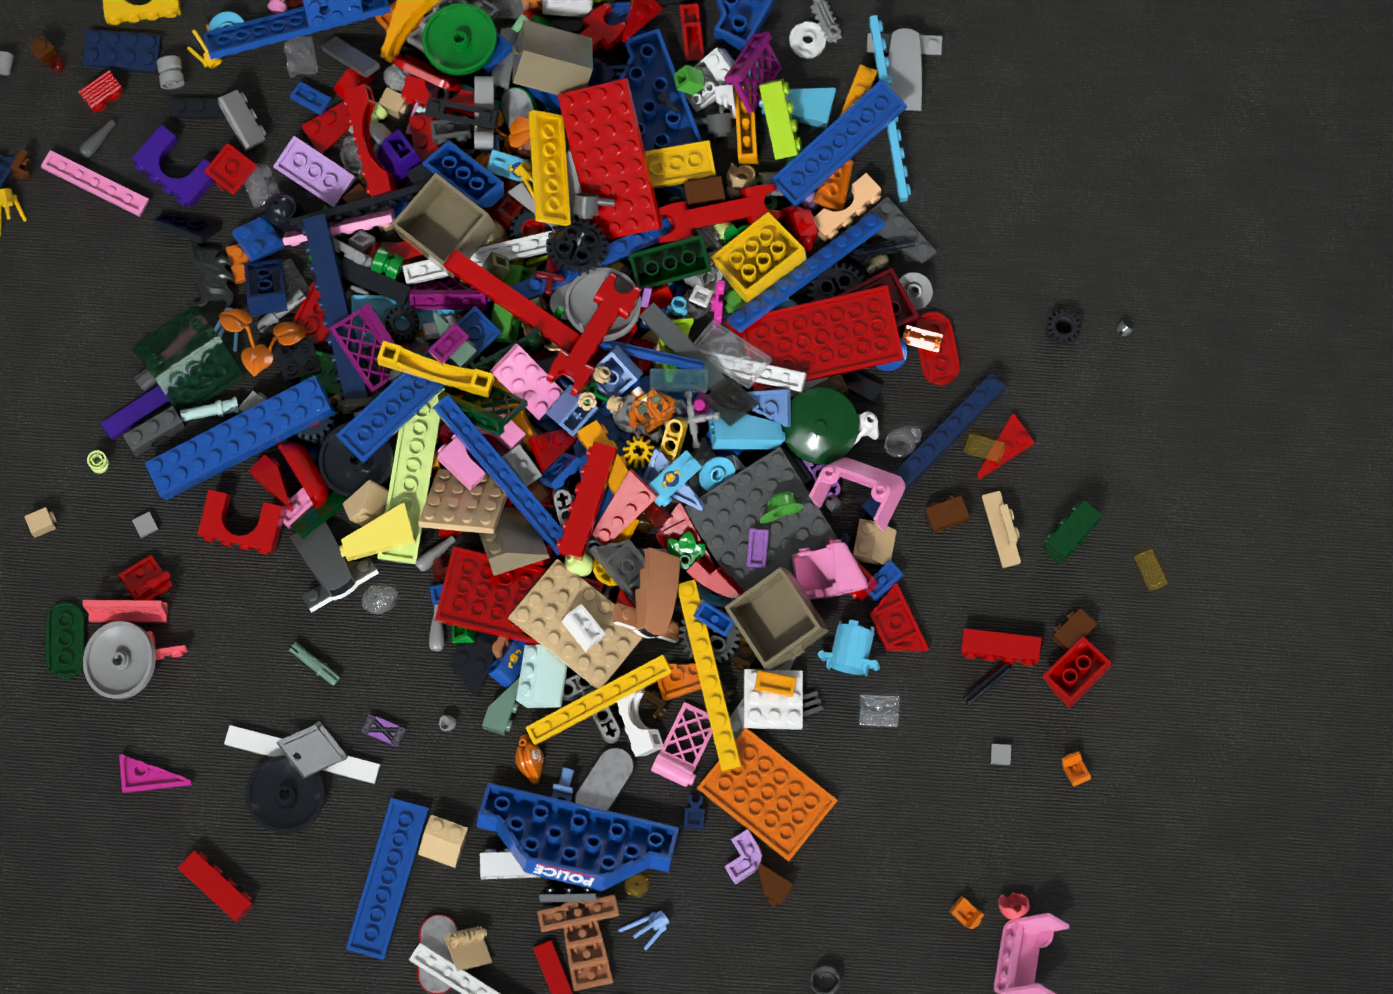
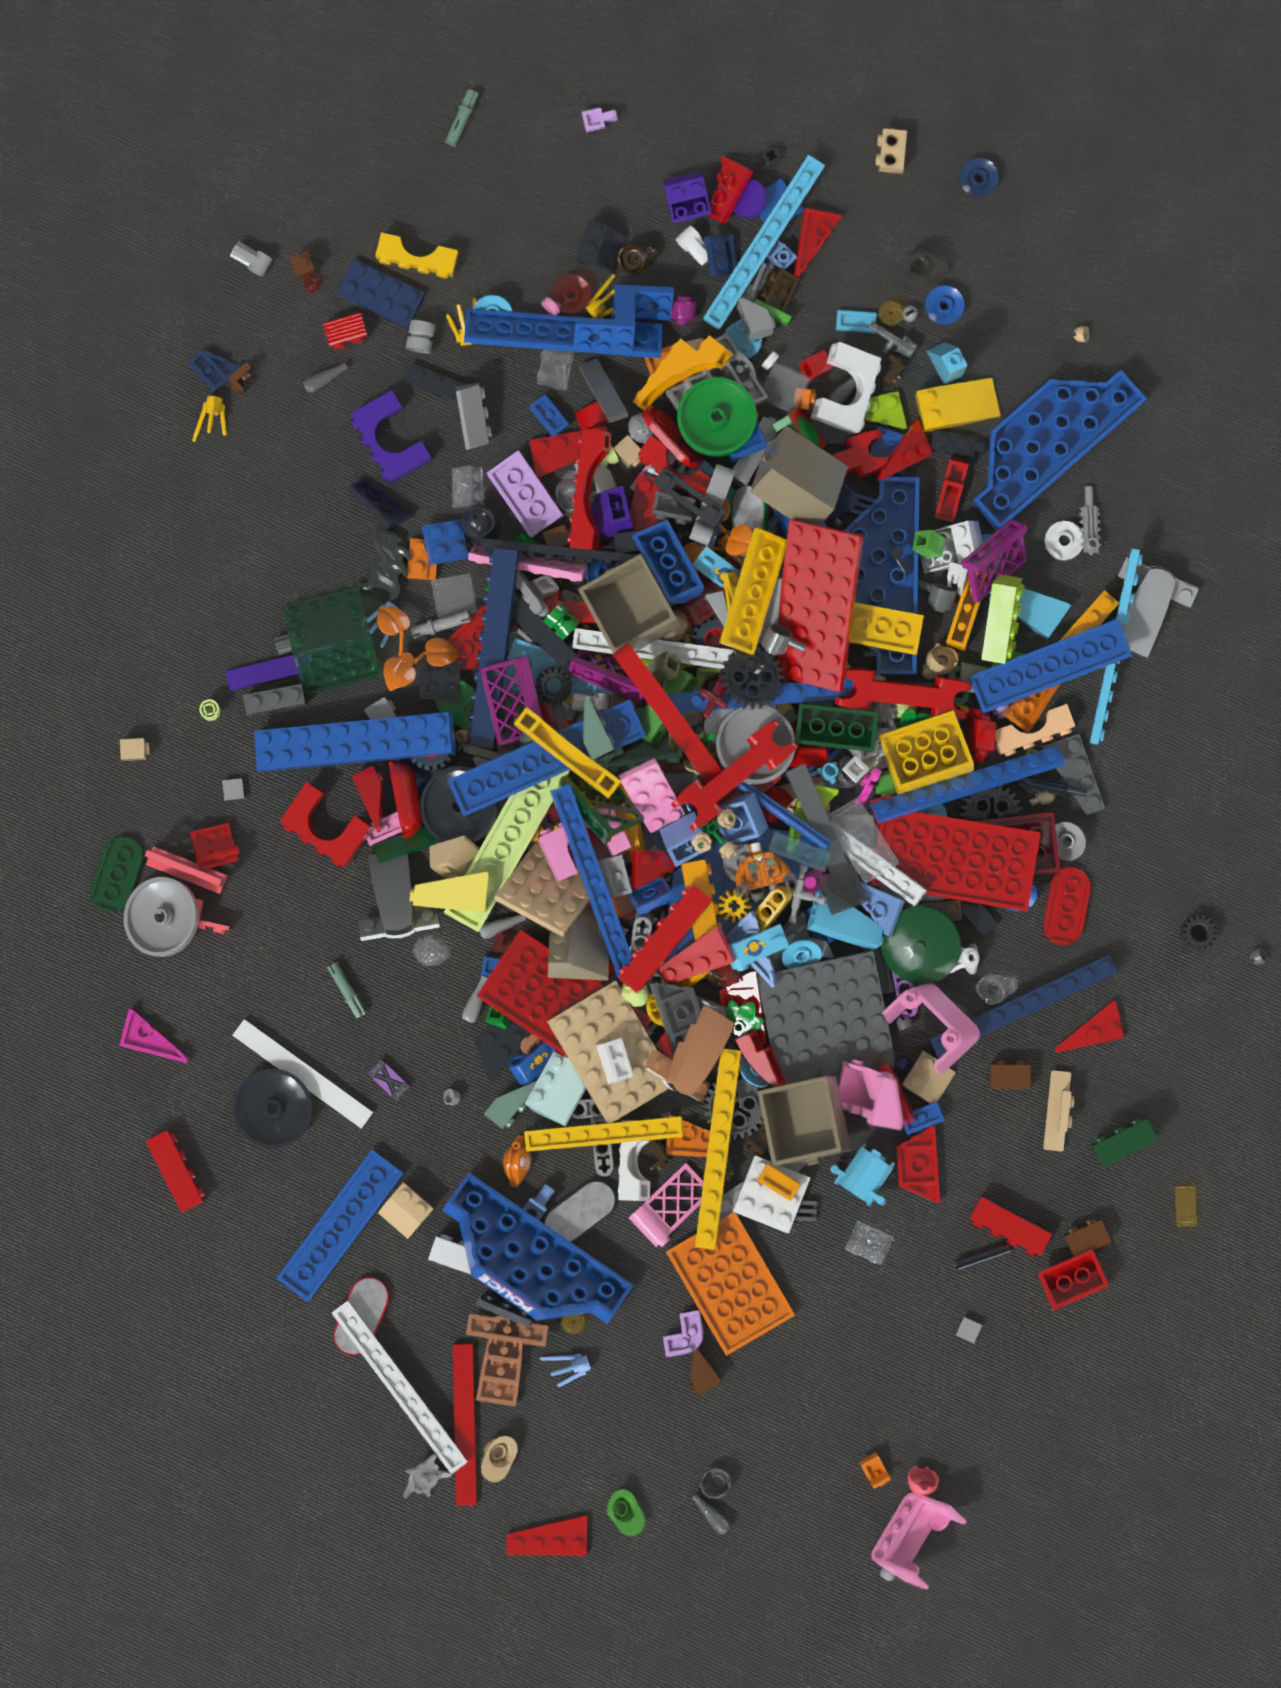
camera: 15 degrees right, 10 degrees up
bright pink plate [41,150,149,217] -> none
light aqua pin [180,397,239,422] -> none
red bracket [204,143,257,196] -> none
dark blue slope [244,258,288,316] -> none
container [277,721,348,778] -> none
magenta plate [428,324,469,365] -> none
tan hinge [444,926,492,971] -> none
medium lavender tile [640,286,653,308] -> none
reddish brown brick [684,175,725,210] -> none
dark blue plate [684,795,705,830] -> none
blue slope [693,599,734,637] -> none
medium lavender tile [746,528,769,569] -> none
bright green piece [759,491,803,523] -> none
hinge [902,325,943,352] -> none
clear yellow tile [964,434,1006,462] -> none
orange bracket [1061,751,1091,787] -> none

